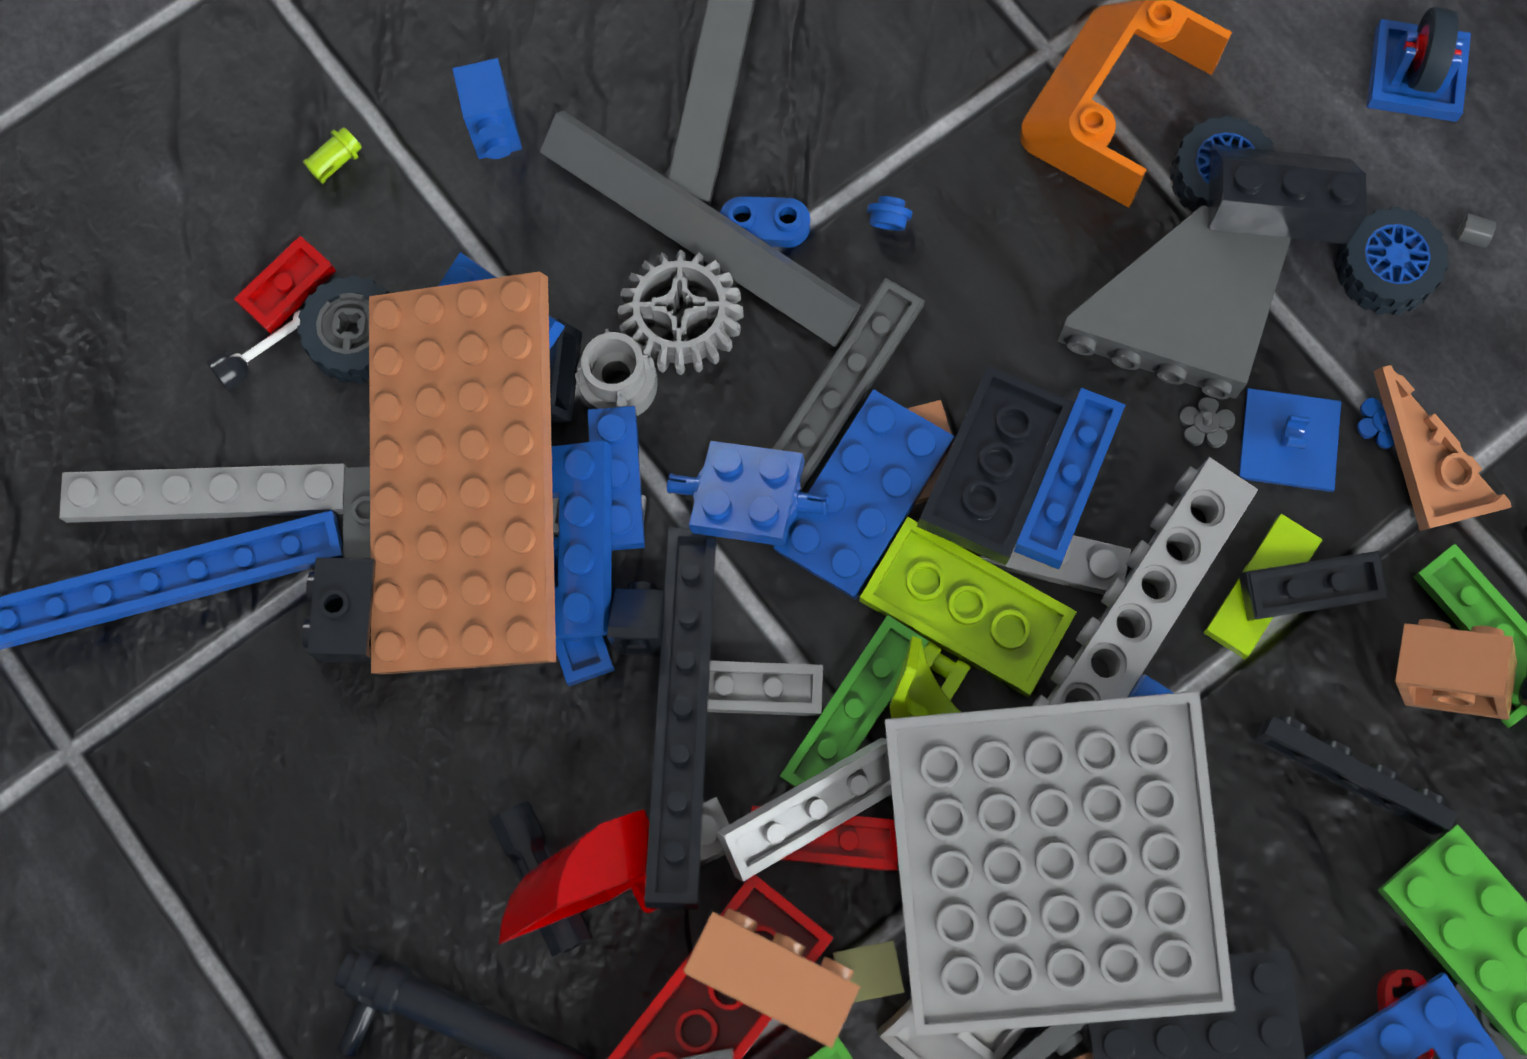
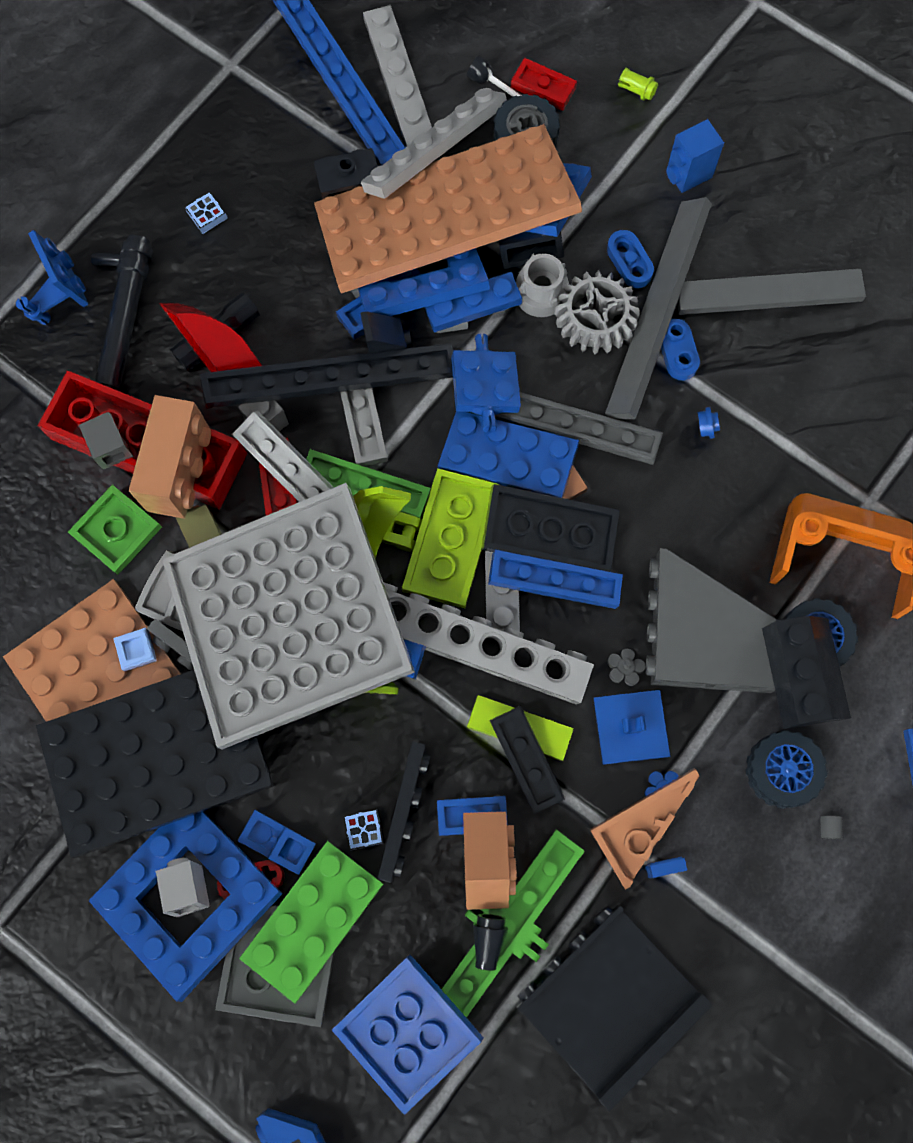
camera: 75 degrees right, 0 degrees up
none -> tile [185,191,228,234]
none -> blue slope [237,809,316,875]
none -> tile [343,809,384,851]
none -> light grey plate [361,88,507,199]
none -> blue plate [437,796,508,836]
none -> blue plate [607,230,654,288]
none -> blue tile [646,857,687,878]

